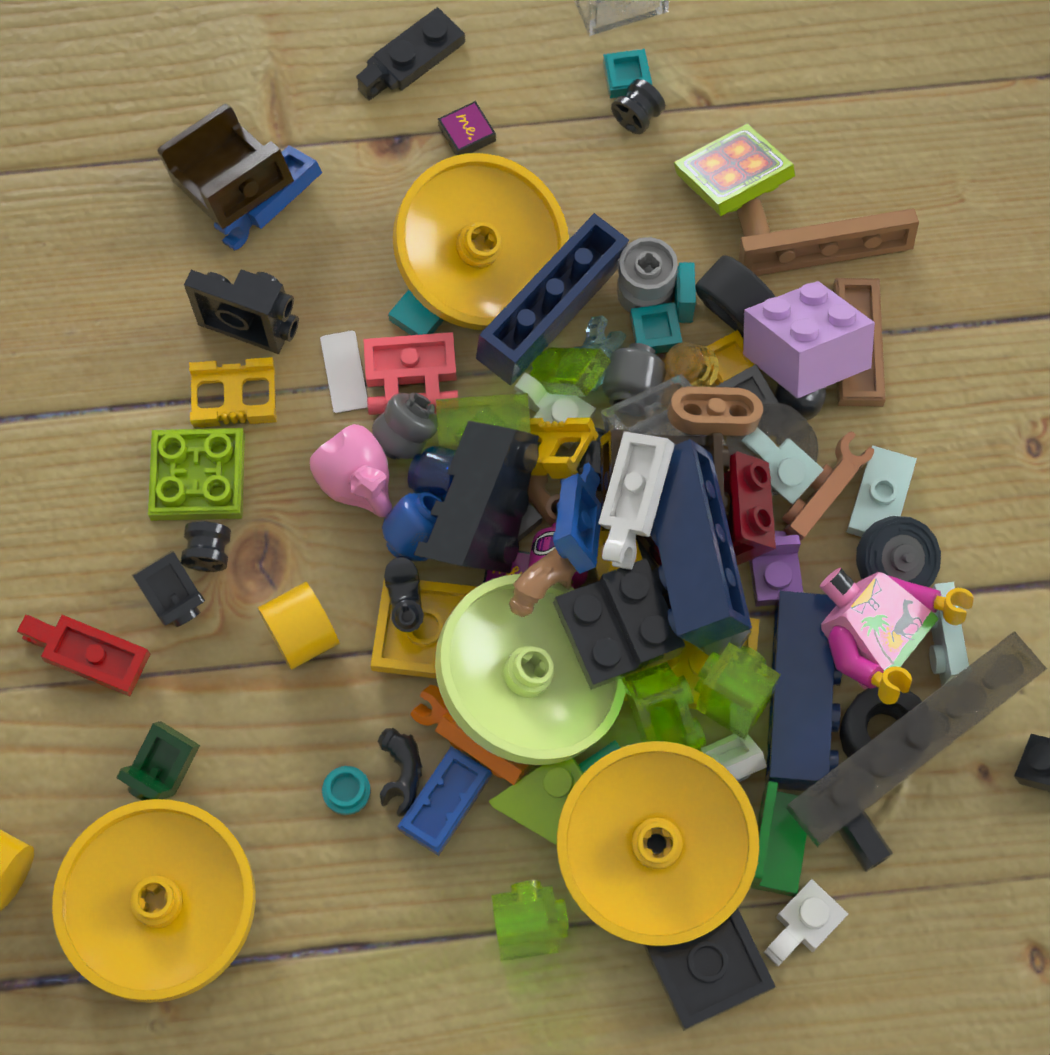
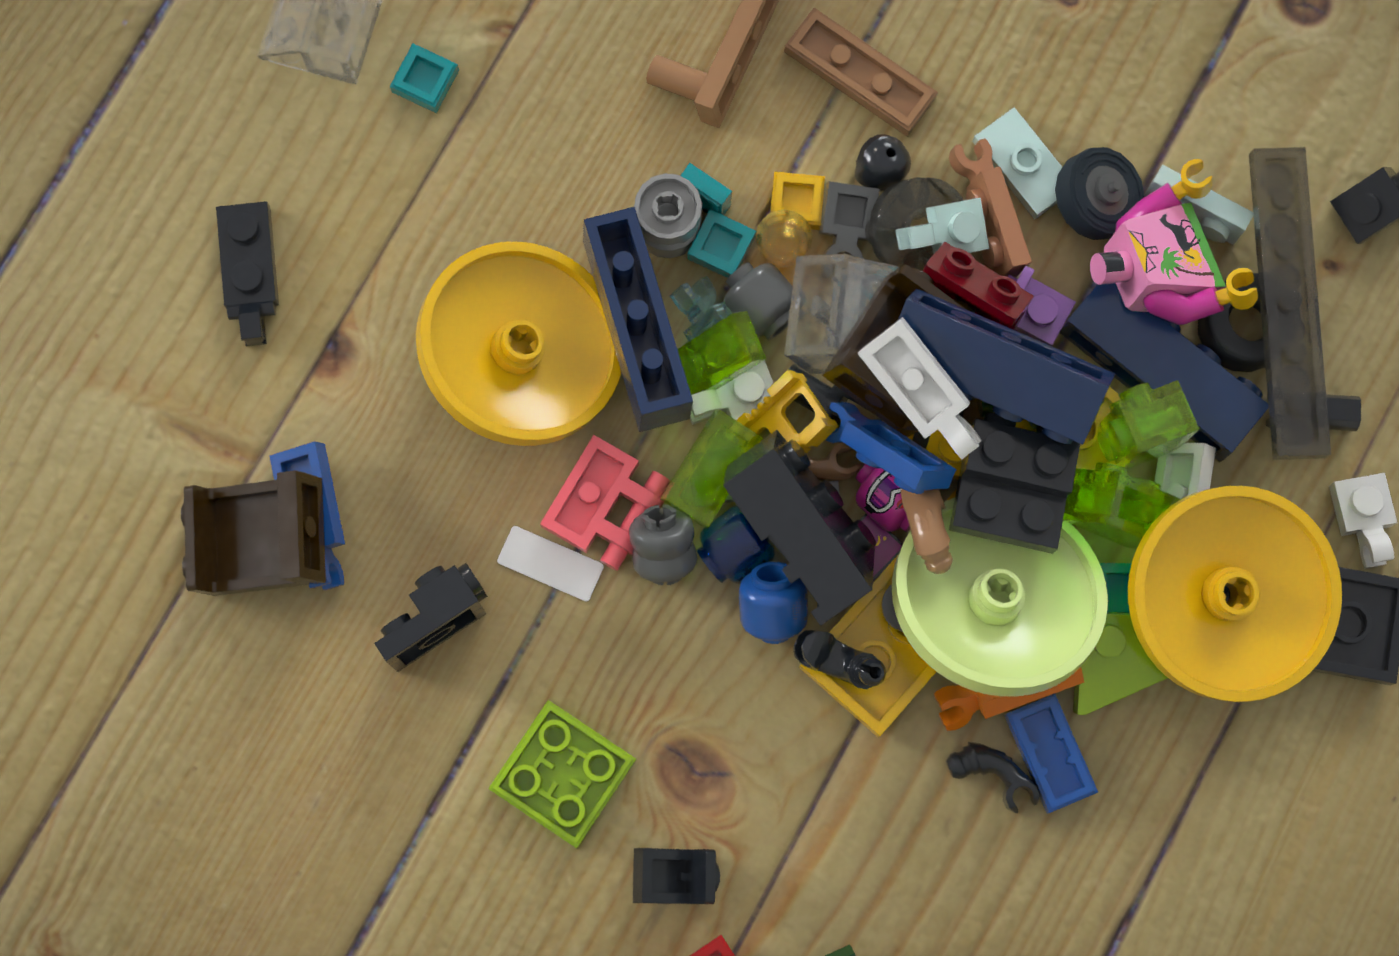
camera: 60 degrees left, 10 degrees up
black wheel [181,521,231,572] -> none
yellow piece [189,357,277,428] -> none
yellow piece [257,582,340,670] -> none
bright pink piece [310,424,392,518] -> none
teal plate [322,766,371,815] -> none
teal tile [388,289,444,335] -> none
tile [438,101,496,155] -> none
clear neon green brick [491,880,569,961] -> none
black wheel [611,79,666,135] -> none
medium nougat plate [667,386,763,436] -> none
tile [674,124,796,216] -> none
black tyre [695,255,776,338] -> none
lavender brick [743,281,875,399] -> none
green panel [750,781,813,897] -> none

